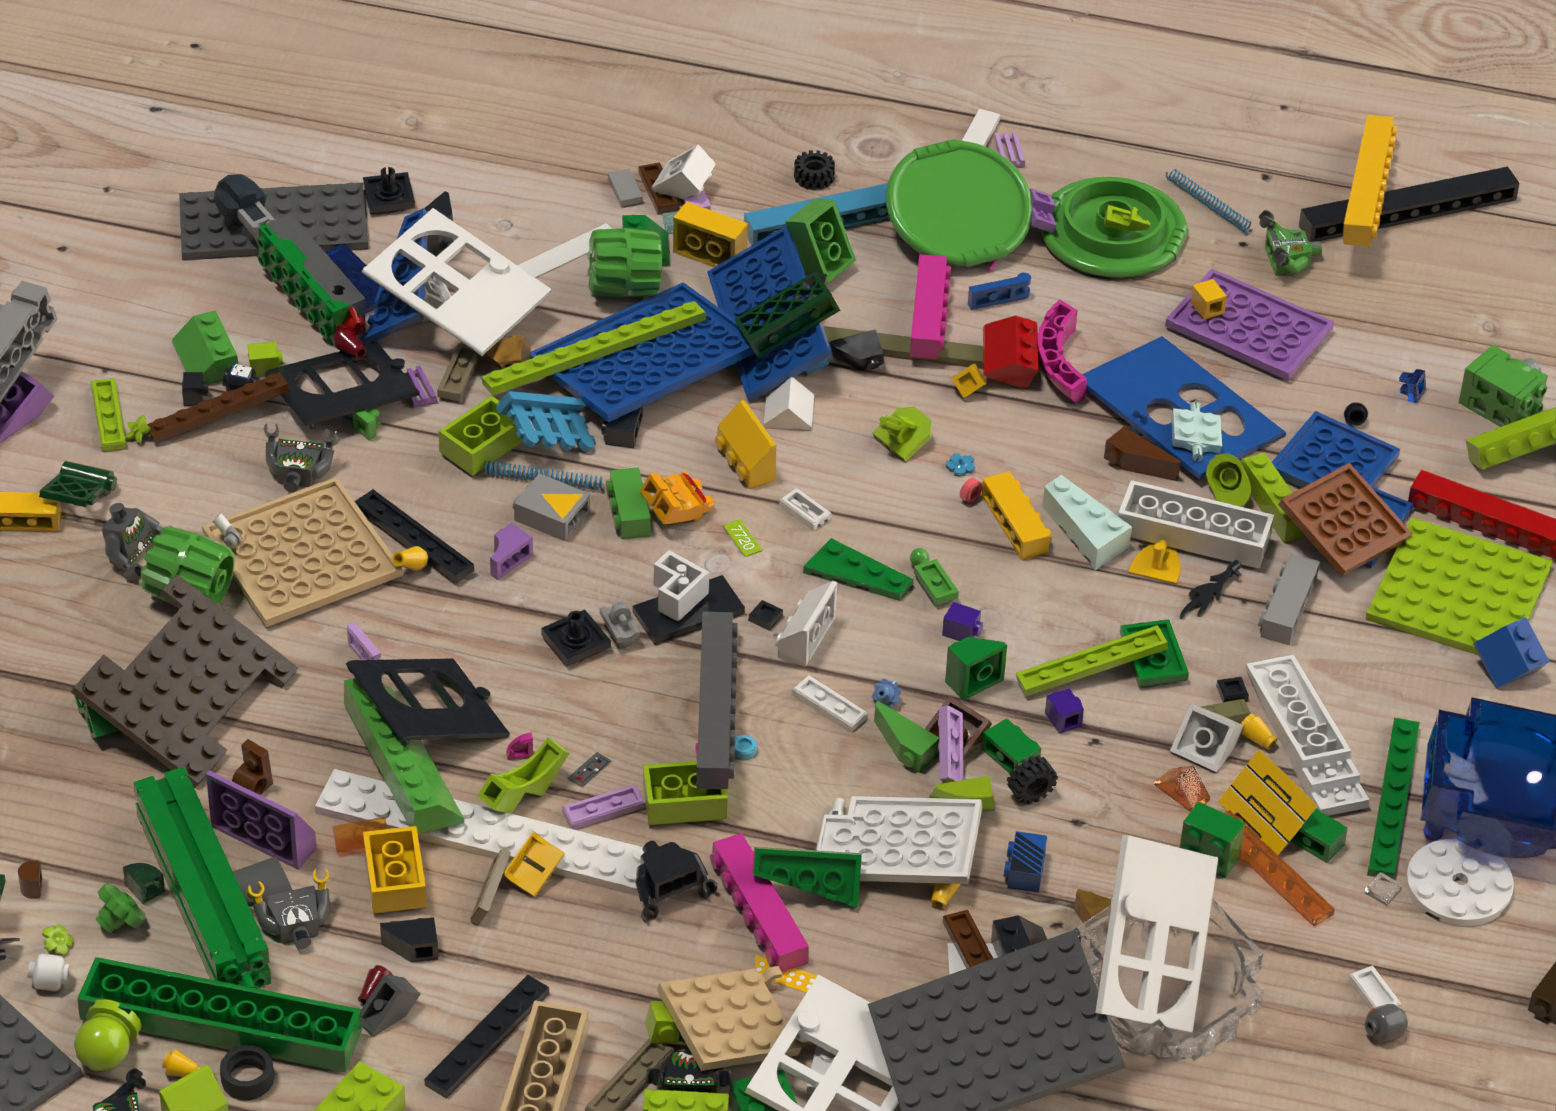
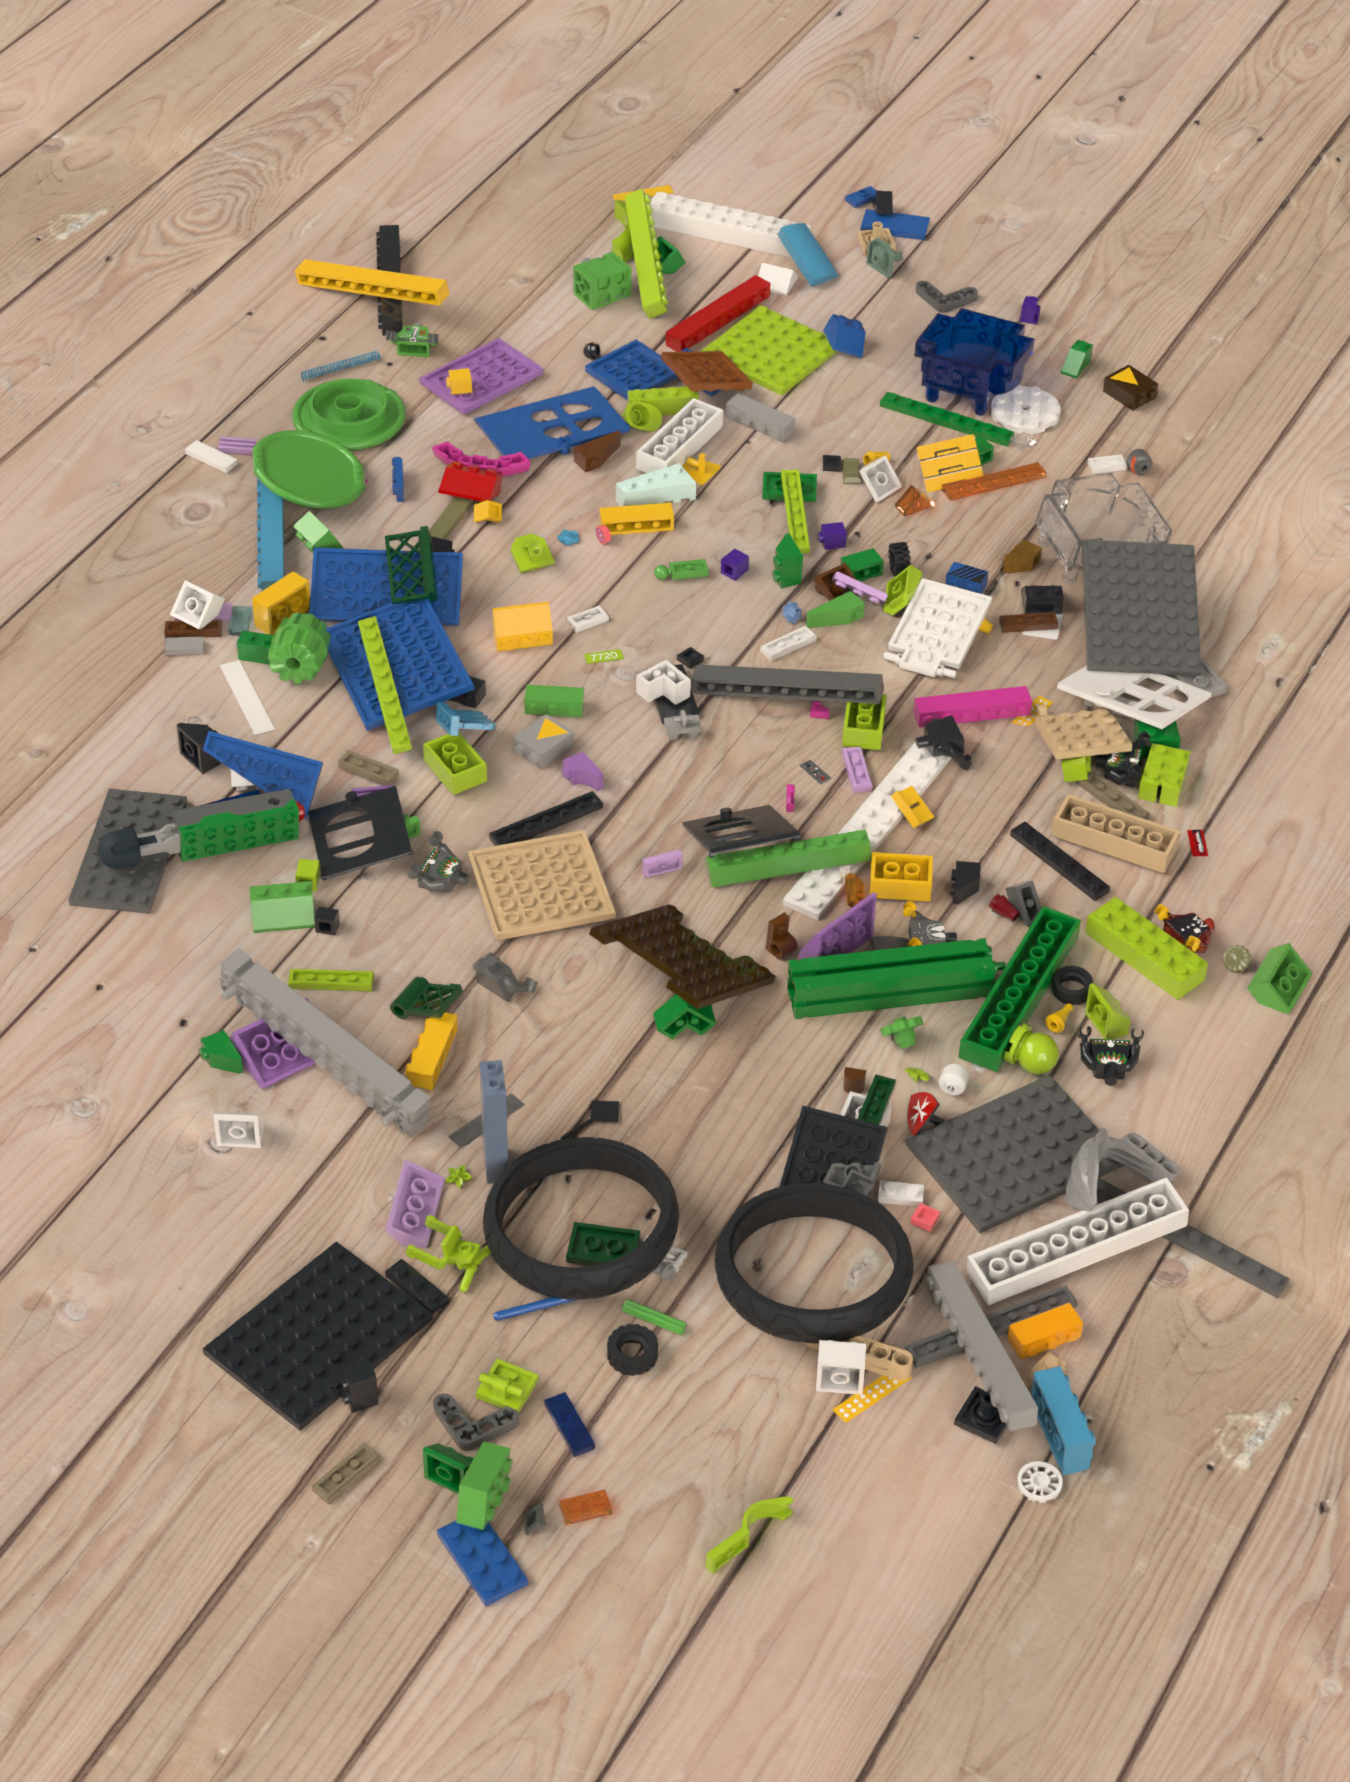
camera: 75 degrees left, 0 degrees up
clear green brick [123,863,165,904] -> none
lime plant [125,415,151,443] -> none
bright green wheel [141,526,235,606] -> none
reddish brown plate [146,372,290,444] -> none
arm [212,513,241,548] -> none
black head [222,364,260,392] -> none
dark red cone [333,329,367,360] -> none
white door [362,208,552,356] -> none
black plate [363,167,415,213] -> none
yellow cone [392,546,428,571] -> none
dark tan tile [470,848,511,925] -> none
lime arch [477,737,570,814] -> none
pearl gold slope [484,335,531,370] -> none
dark azure piece [484,461,604,491] -> none
black plate [541,609,611,666] -> none
light orange hips [640,472,715,524] -> none
green wing [752,847,862,908] -> none
white slope [764,377,814,431] -> none
white slope [775,581,837,667] -> none
black tyre [794,150,835,190] -> none
green wing [803,538,914,601] -> none
dark pink brick [910,254,951,359] -> none
medium lavender slope [1030,188,1057,233] -> none
white door [1095,835,1218,1033] -> none
lime slope [1104,205,1150,231] -> none
light aqua plate [1171,402,1222,462] -> none
black piece [1180,560,1242,619] -> none
green brick [1180,802,1245,878] -> none
white slope [1246,655,1369,816] -> none
clear blue tile [1399,369,1426,403] -> none

